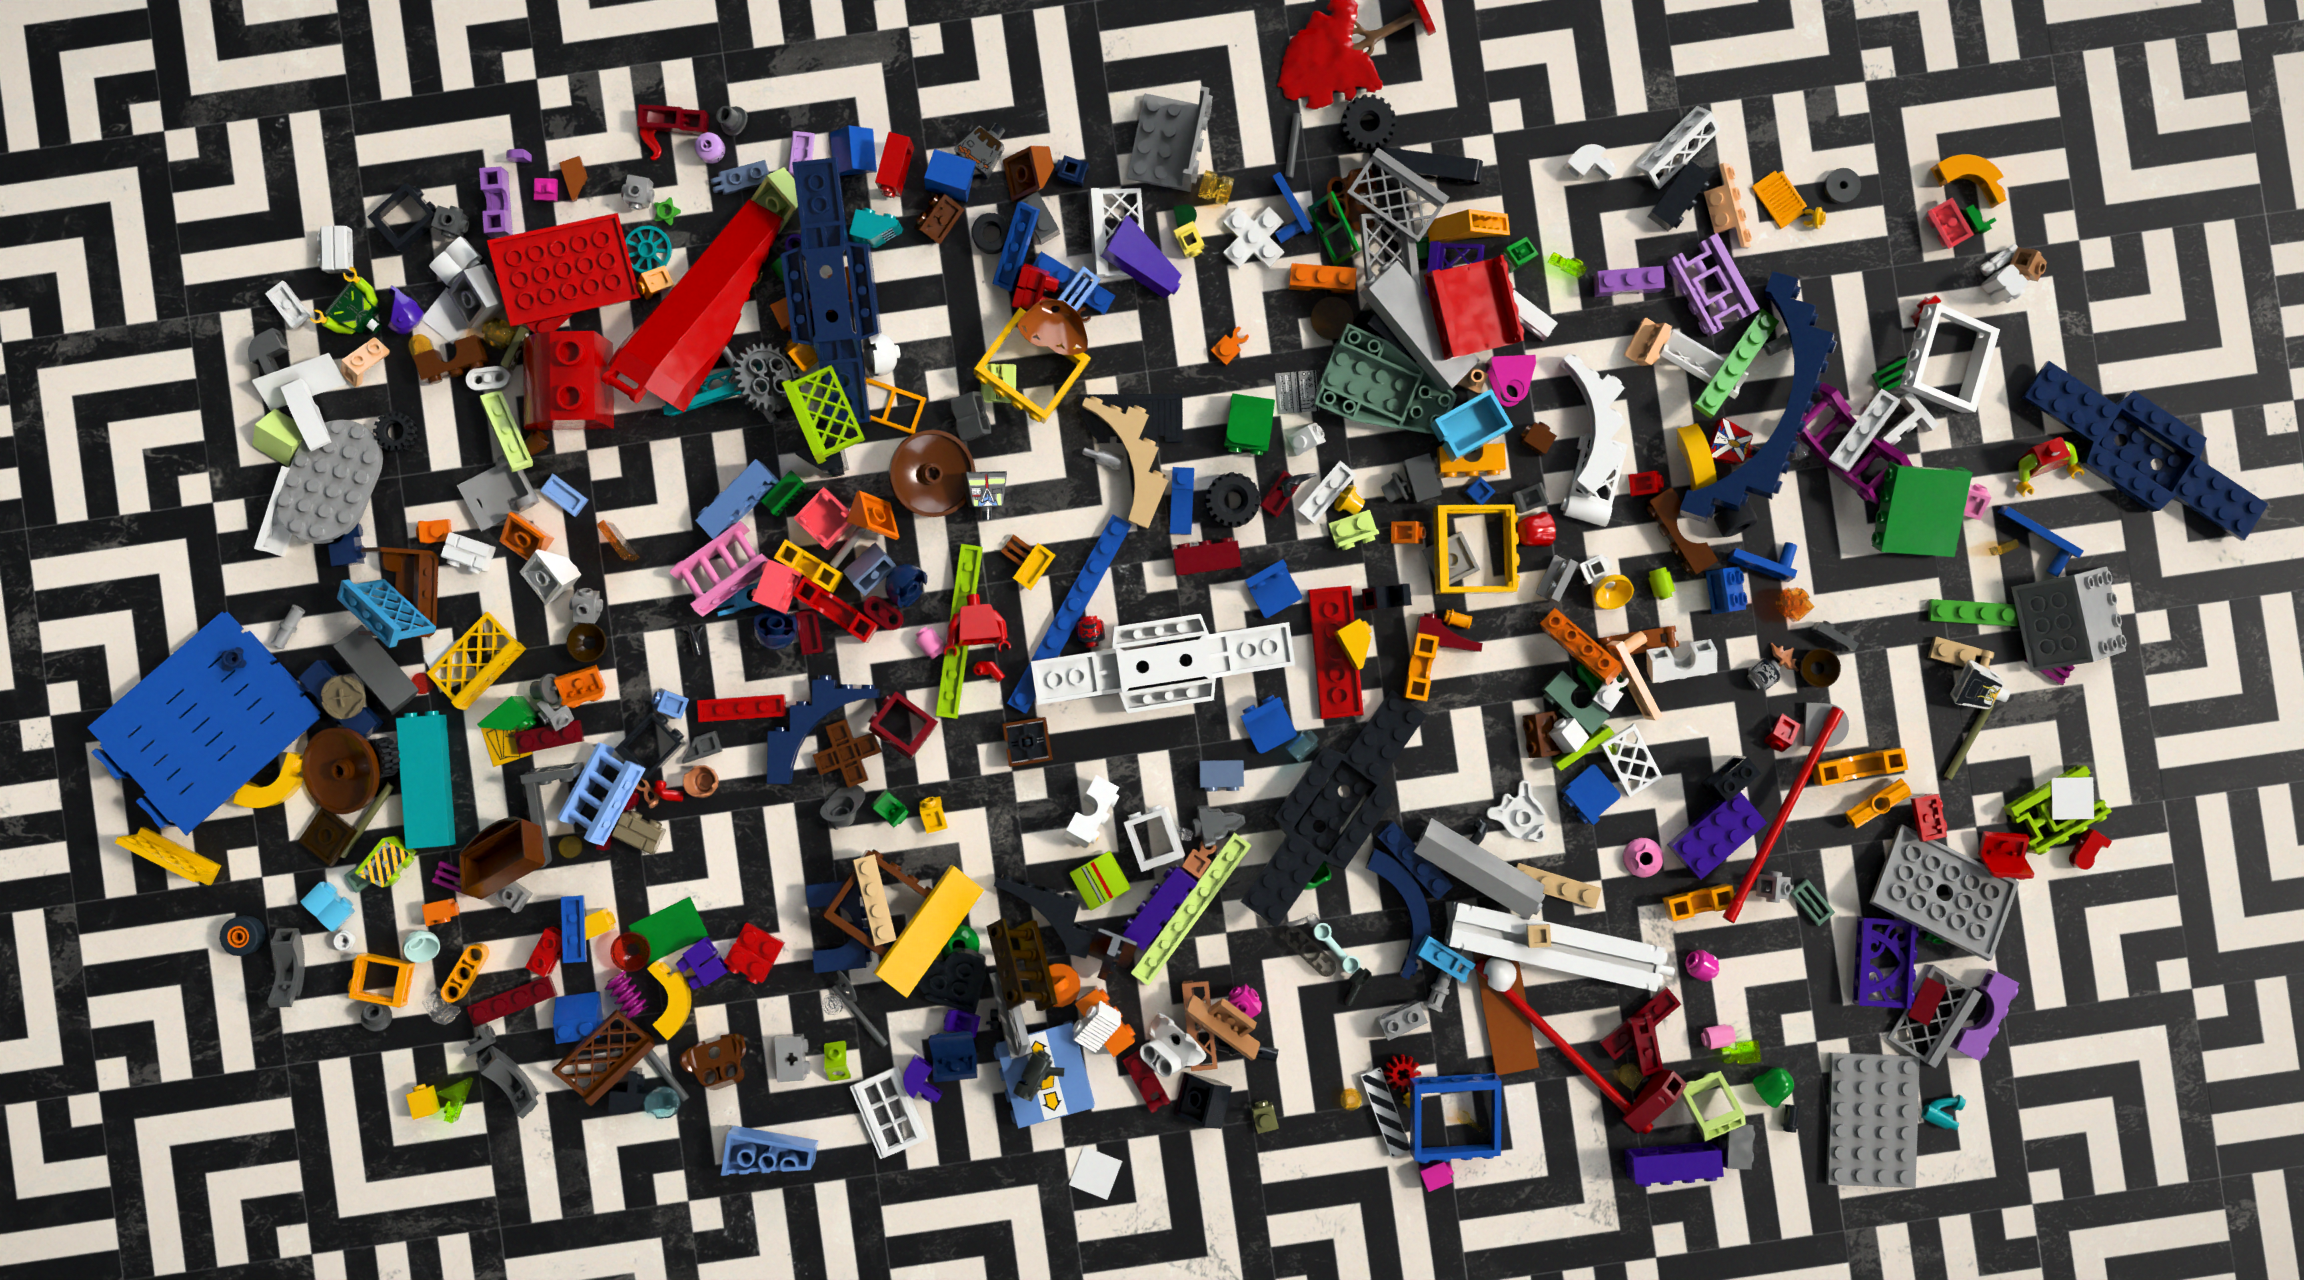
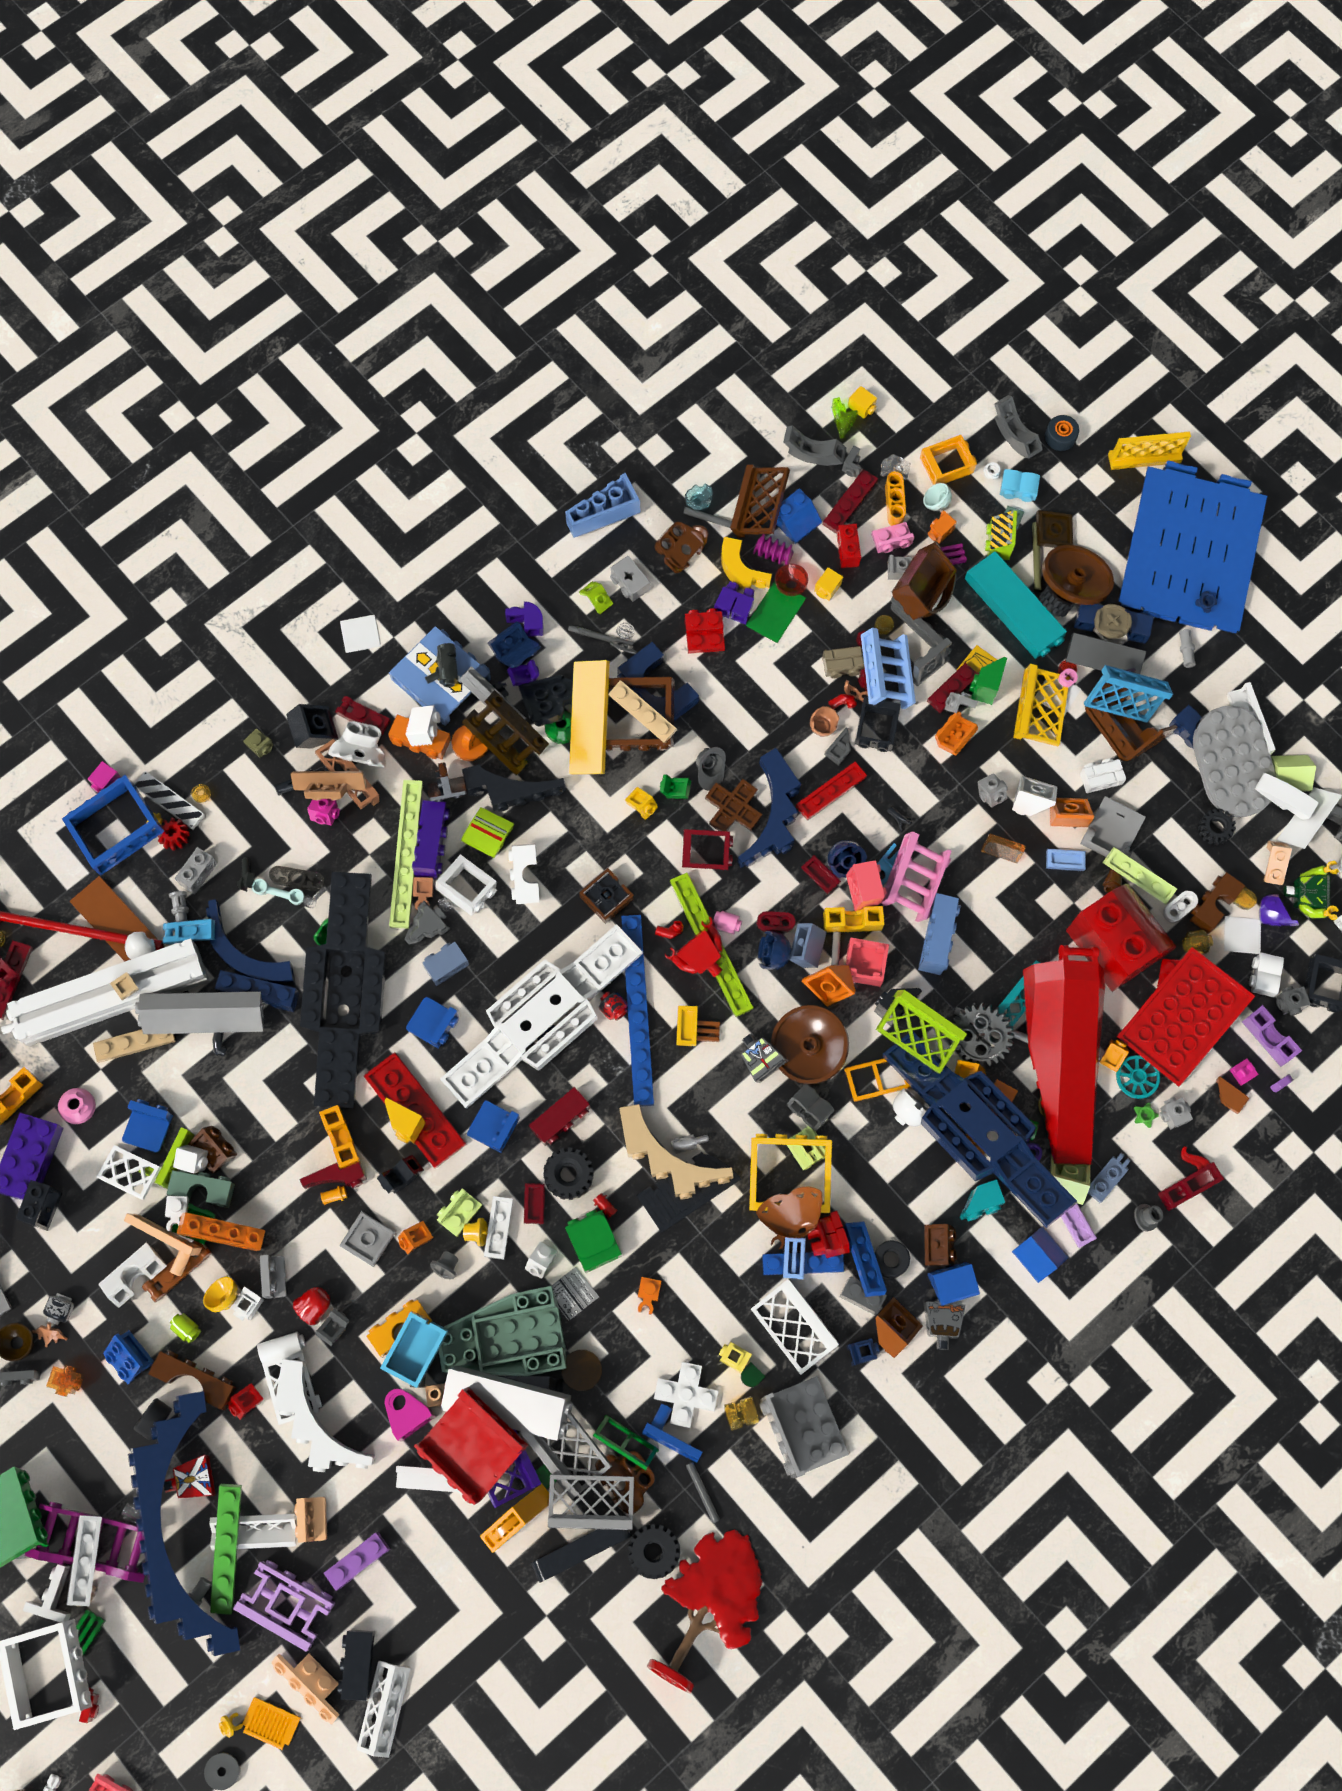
camera: 140 degrees right, 15 degrees down
yellow arch [233,752,304,808] -> none
dark grey piece [361,1003,393,1032] -> none
orange bracket [416,519,452,544] -> none
light grey brick [447,264,504,328] -> none
olive tile [501,326,533,371] -> none
dark grey piece [530,673,560,704] -> none
blue piece [561,895,587,963] -> none
dark brown piece [566,623,607,662] -> none
black brick [608,1067,650,1114] -> none
medium blue bracket [652,688,689,719] -> none
lavender head [695,132,725,164] -> none
green panel [761,470,808,517] -> none
red arch [792,577,880,643] -> none
white piece [850,1066,929,1159] -> none
red window [875,132,914,198] -> none
dark purple slope [1100,215,1182,299] -> none
blue slope [1170,467,1194,535] -> none
black bar [1277,473,1316,497] -> none
clear light blue brick [1285,730,1319,763] -> none
orange arch [1288,263,1357,294] -> none
dark grey brick [1402,453,1444,504] -> none
yellow window [1433,505,1520,594] -> none
clear yellow hand [1457,1110,1485,1134] -> none
blue tile [1464,476,1496,505] -> none
white tile [1486,780,1546,842] -> none
green slope [1499,237,1539,273] -> none
reddish brown brick [1520,422,1557,456] -> none
clear neon green plate [1547,252,1587,279] -> none
white brick [1564,144,1617,181] -> none
yellow arch [1676,423,1717,491] -> none
blue piece [1727,542,1797,582] -> none
red bracket [1764,714,1801,752] -> none
white brick [1981,265,2028,303] -> none
none -> red pin [593,1193,617,1219]
none -> bright pink bracket [871,522,914,553]
none -> bright pink bush [1059,669,1078,687]

